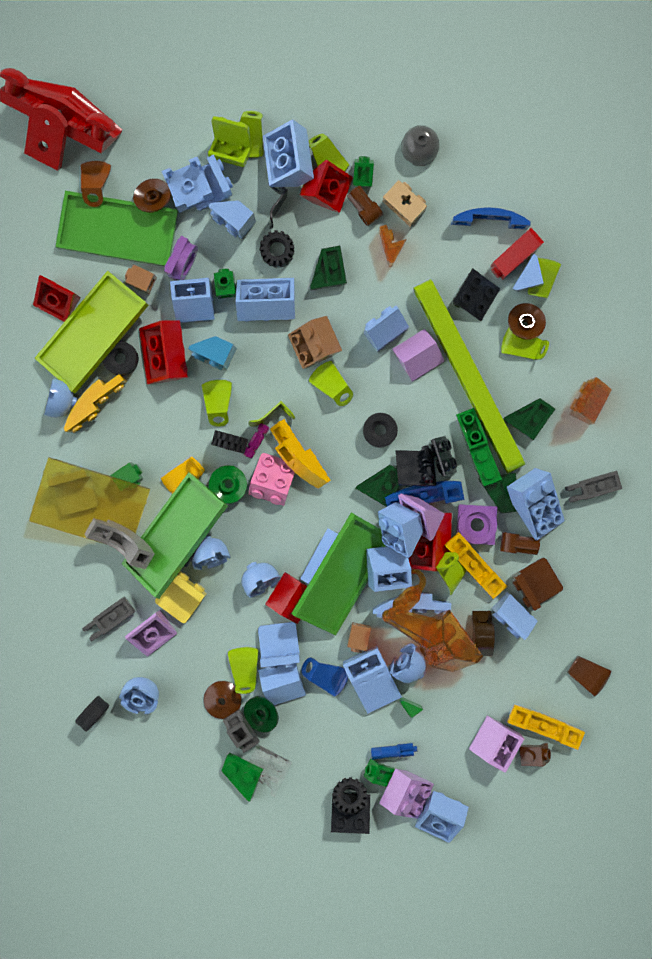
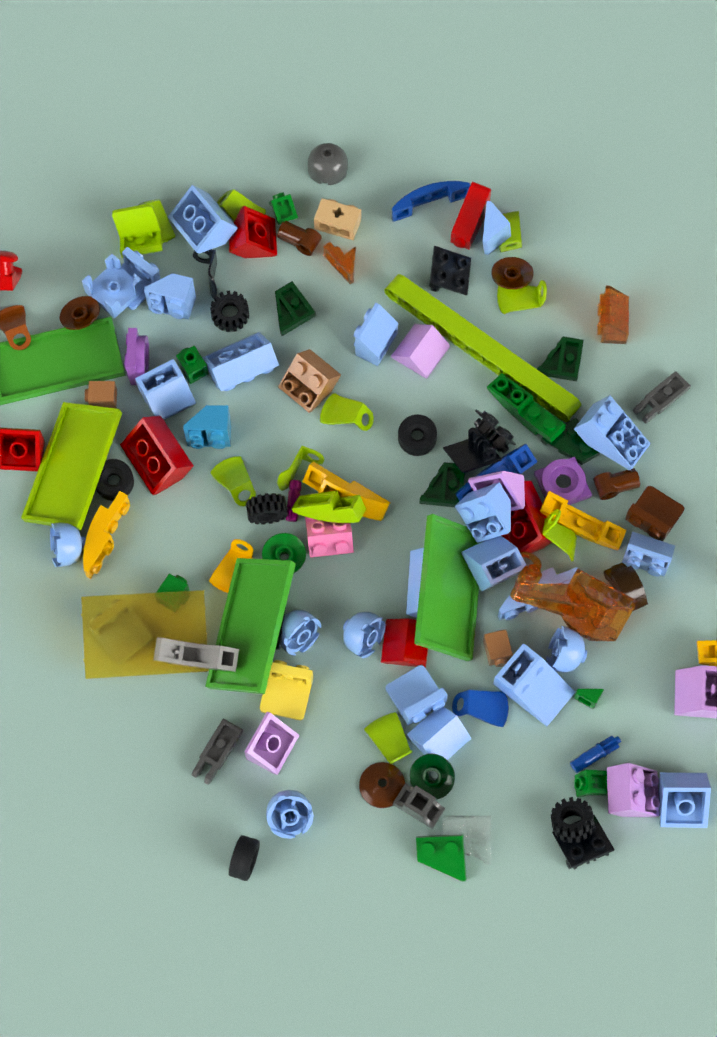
camera: 25 degrees left, 20 degrees down
none -> lime slope [292,491,366,523]

